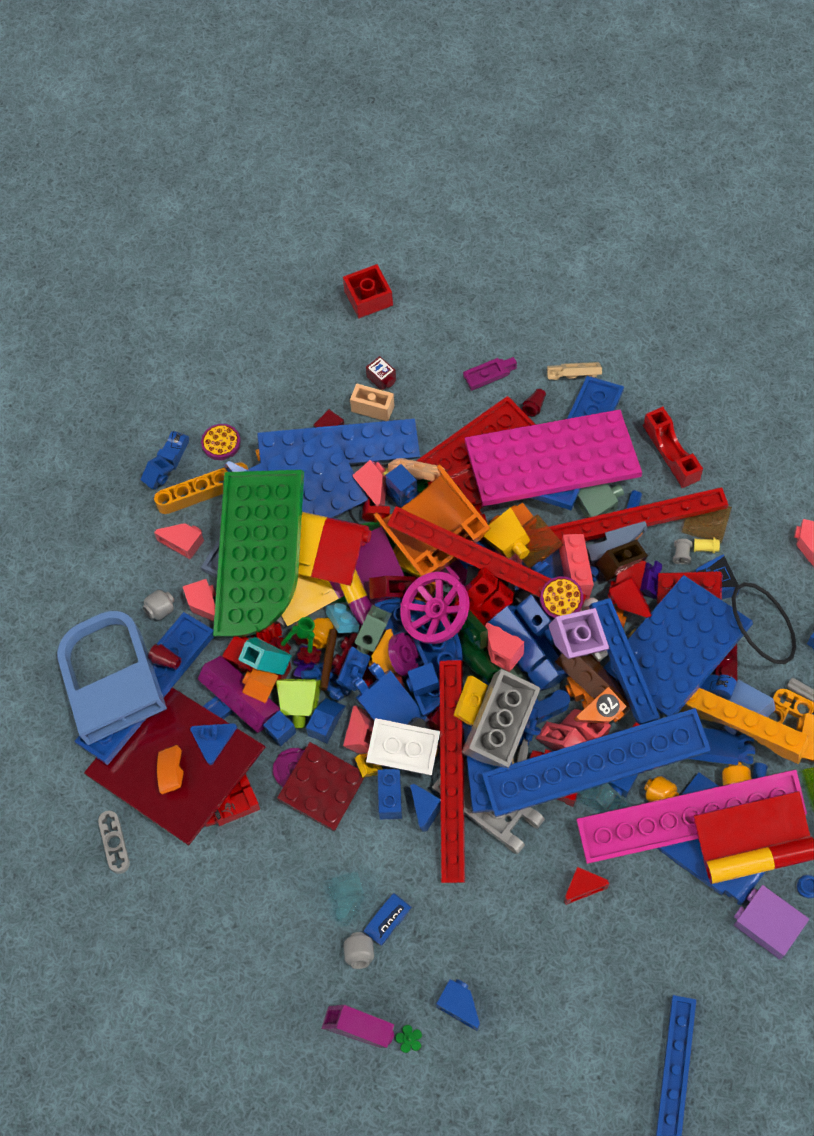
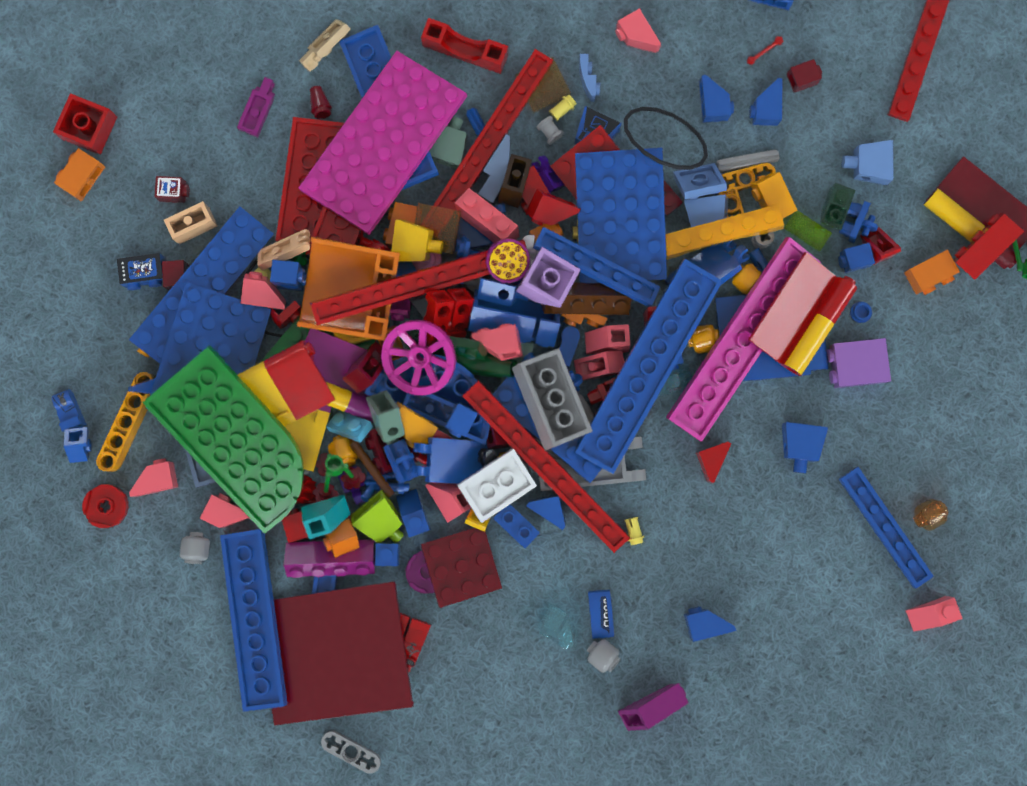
camera: 50 degrees left, 20 degrees up
medium blue window [57,611,167,745] -> none
dark red cone [148,644,182,670] -> none
orange slope [157,745,184,794] -> none
blue piece [190,723,237,765] -> none
tile [201,424,241,461] -> none
magenta tile [388,633,418,676] -> none
green plant [395,1025,422,1053] -> none
yellow plate [454,676,488,725] -> none
orange slope [573,687,627,724] -> none
blue leg [699,675,737,700] -> none
none -> orange brick [54,148,105,202]
none -> red plate [82,484,129,528]
none -> brick [117,253,166,290]
none -> medium blue slope [579,54,600,102]
none -> light yellow pin [624,517,644,545]
none -> medium blue plate [673,163,727,199]
none -> light grey bush [751,232,774,250]
none -> blue torso [782,422,828,474]
none -> clear orange head [913,499,949,531]

